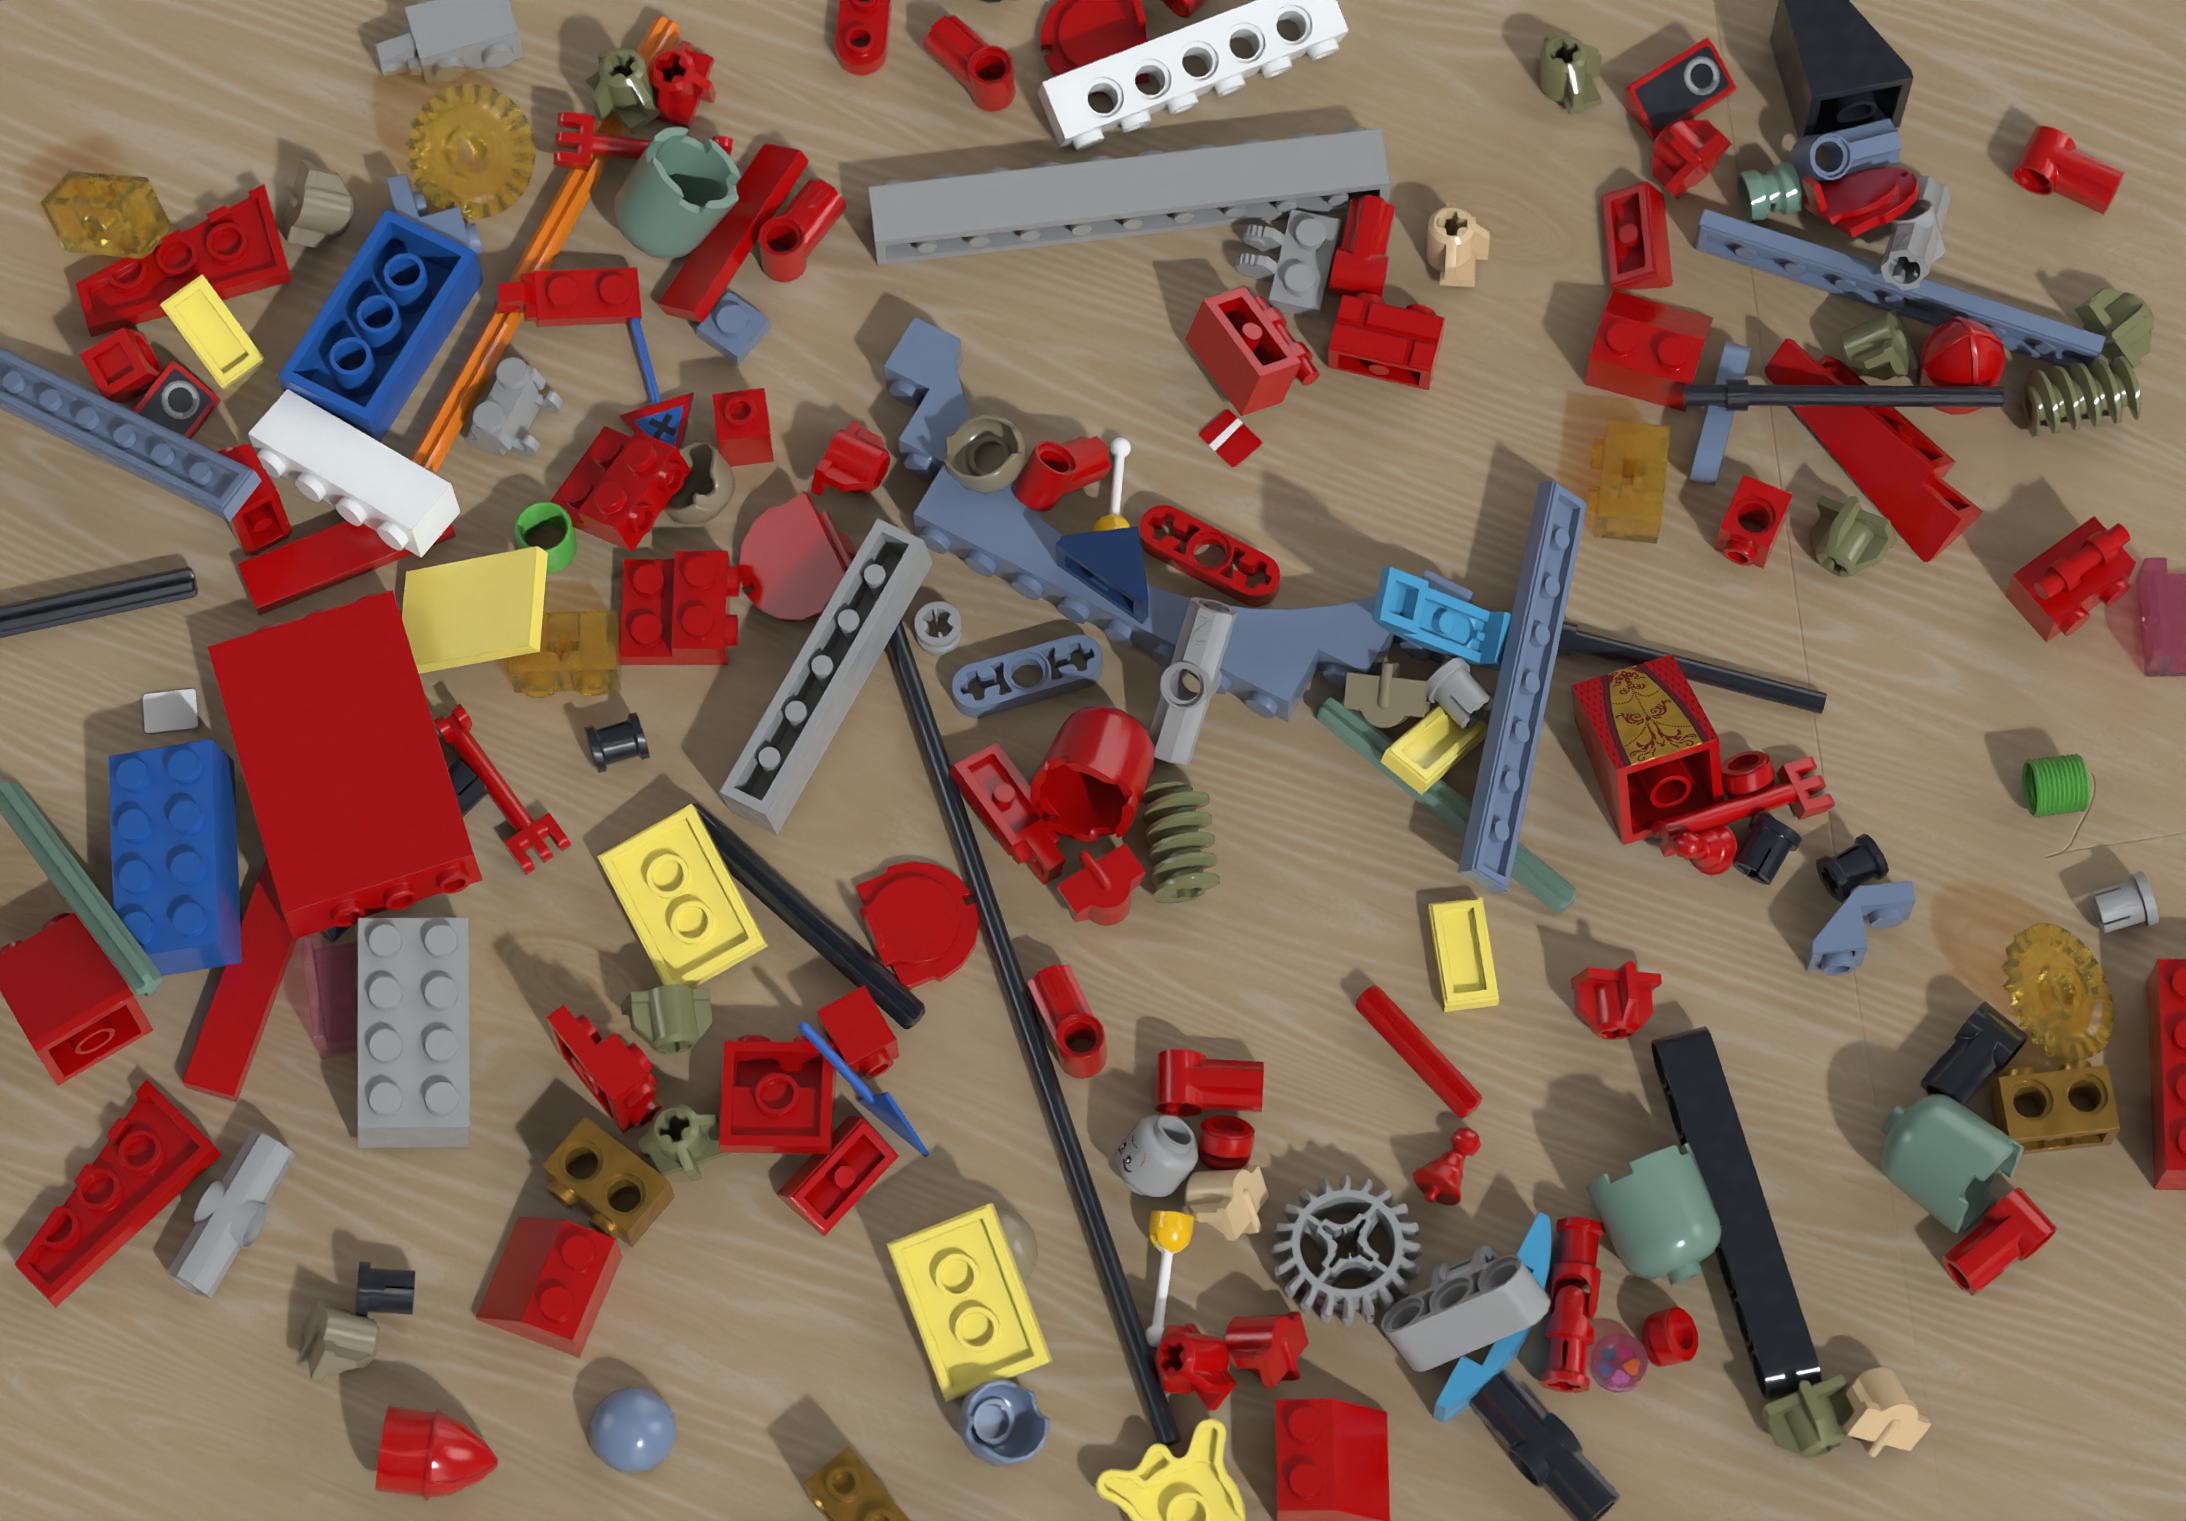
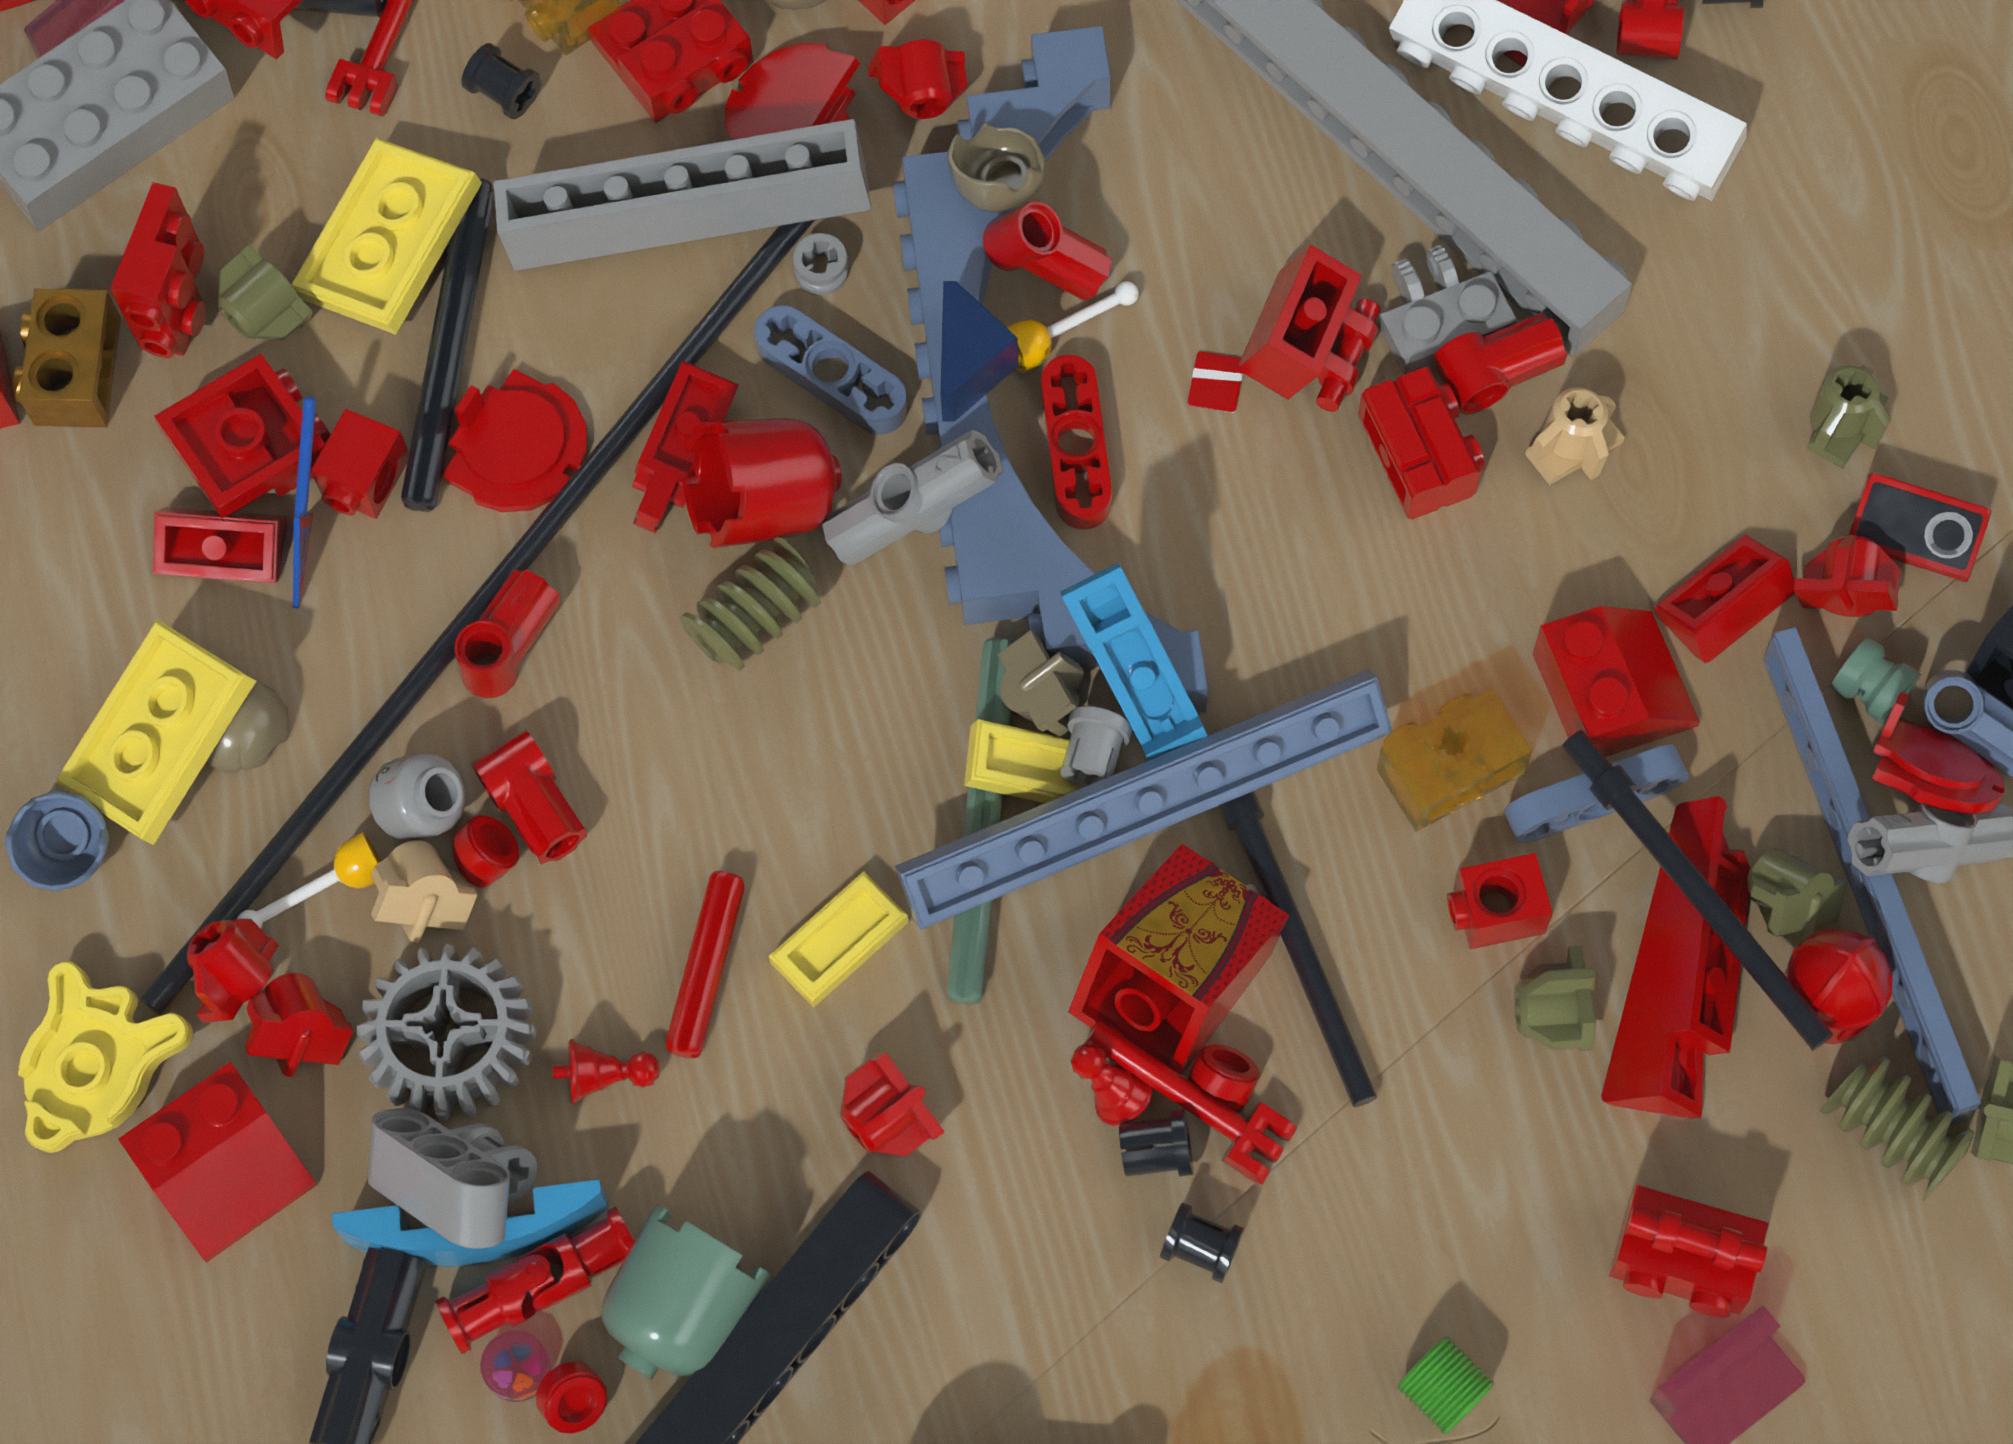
camera: 55 degrees right, 0 degrees up
olive piece [638,1104,731,1181] -> none
red piece [1057,843,1146,926] -> none
sand blue slope [1805,881,1915,975] -> none

